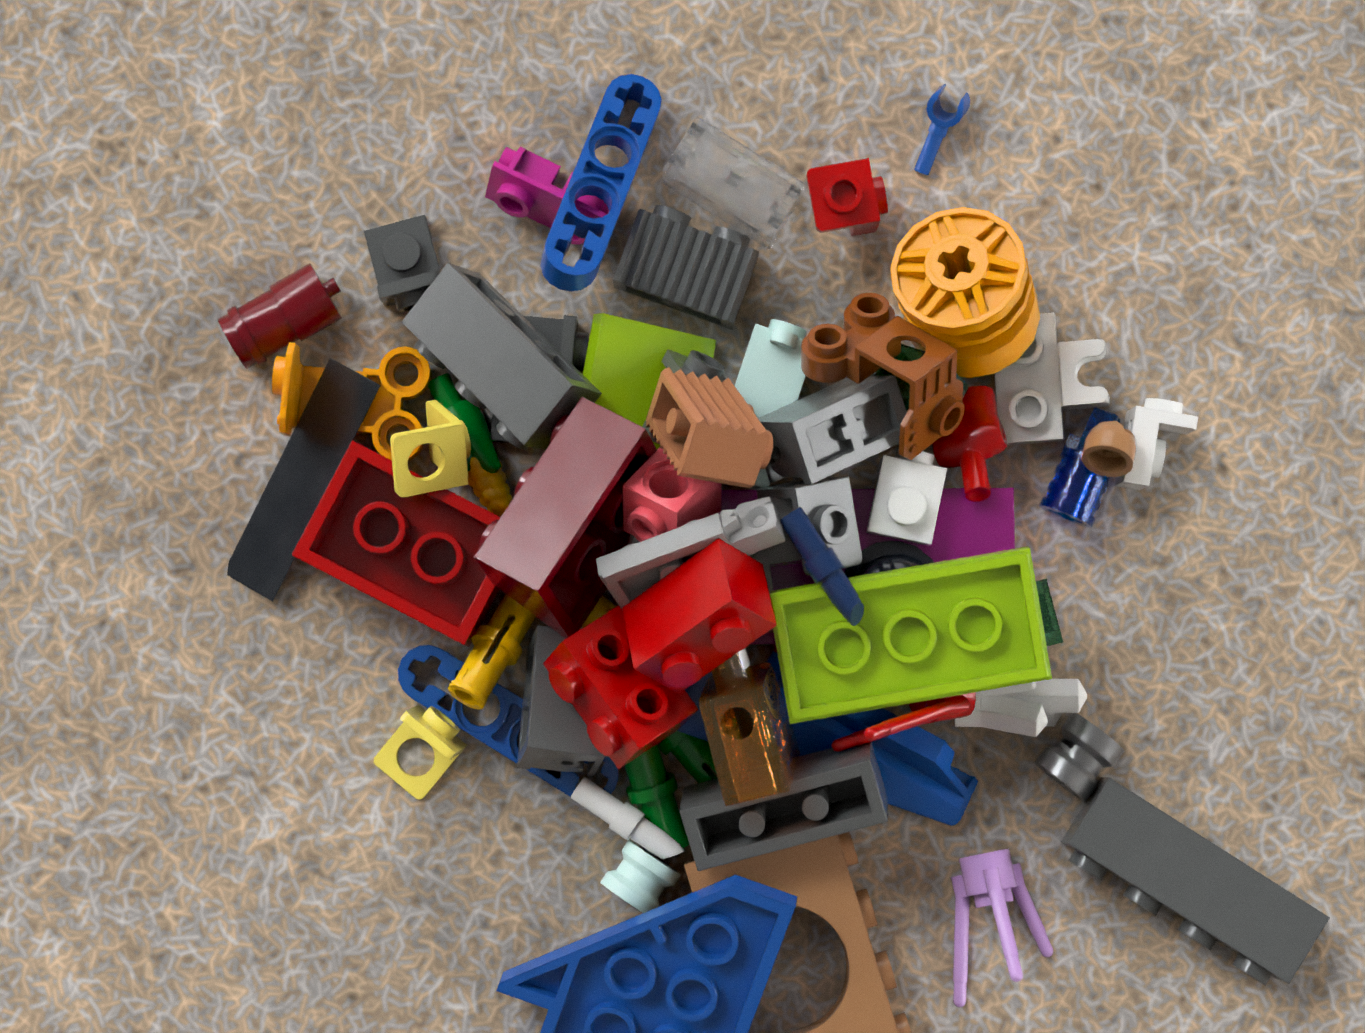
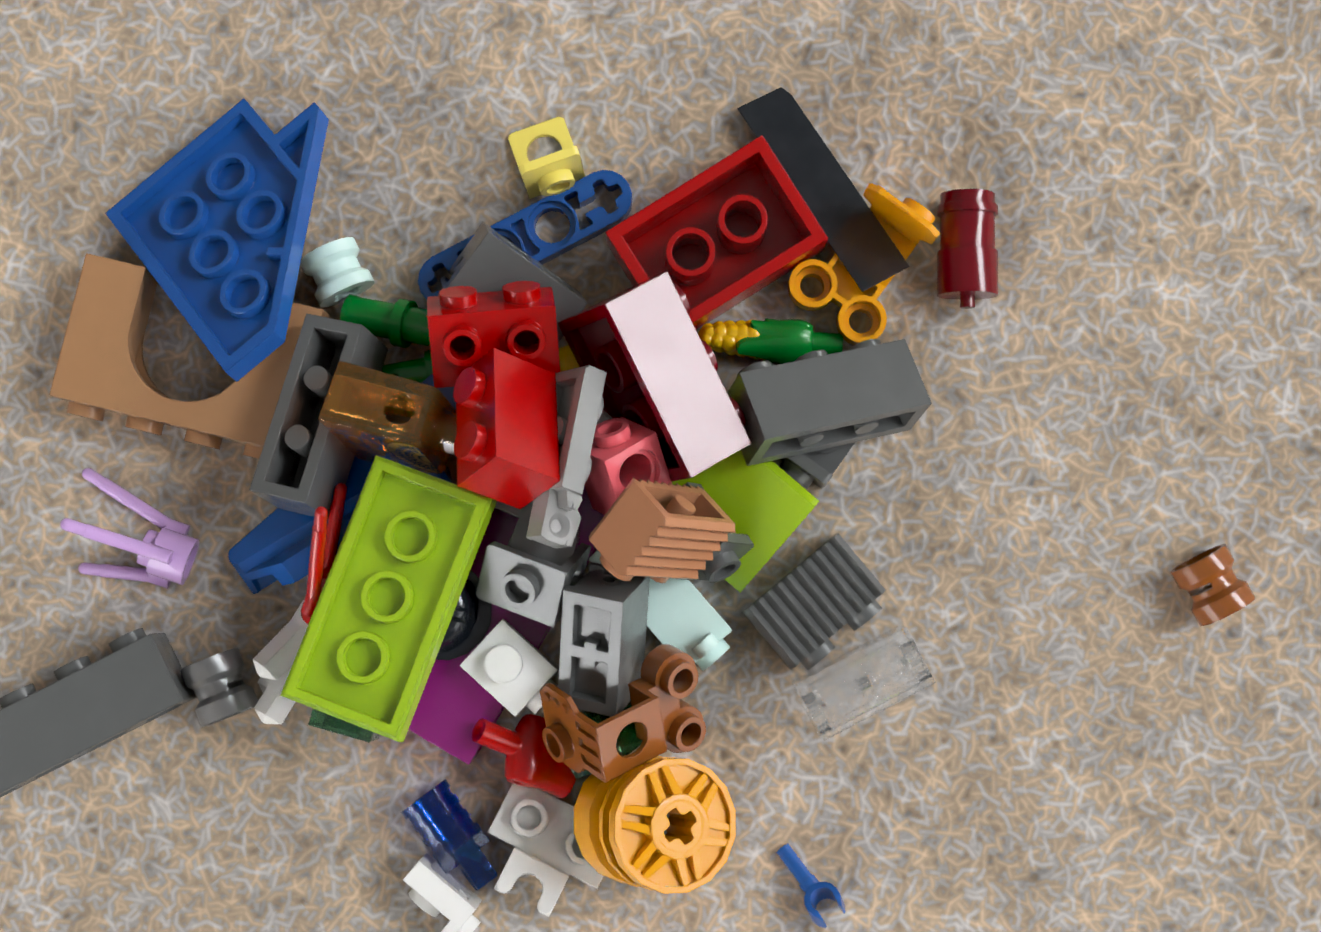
camera: 125 degrees right, 0 degrees up
dark grey bracket [364,215,441,312] -> none
light yellow bracket [390,400,471,497] -> none
yellow pin [448,594,536,710] -> none
dark pink hinge [485,147,609,245] -> none
blue beam [540,74,662,291] -> none
white piece [571,777,685,859] -> none
dark blue piece [780,507,864,626] -> none
red bracket [806,158,888,236] -> none
medium nougat hinge [1081,420,1136,477] -> none

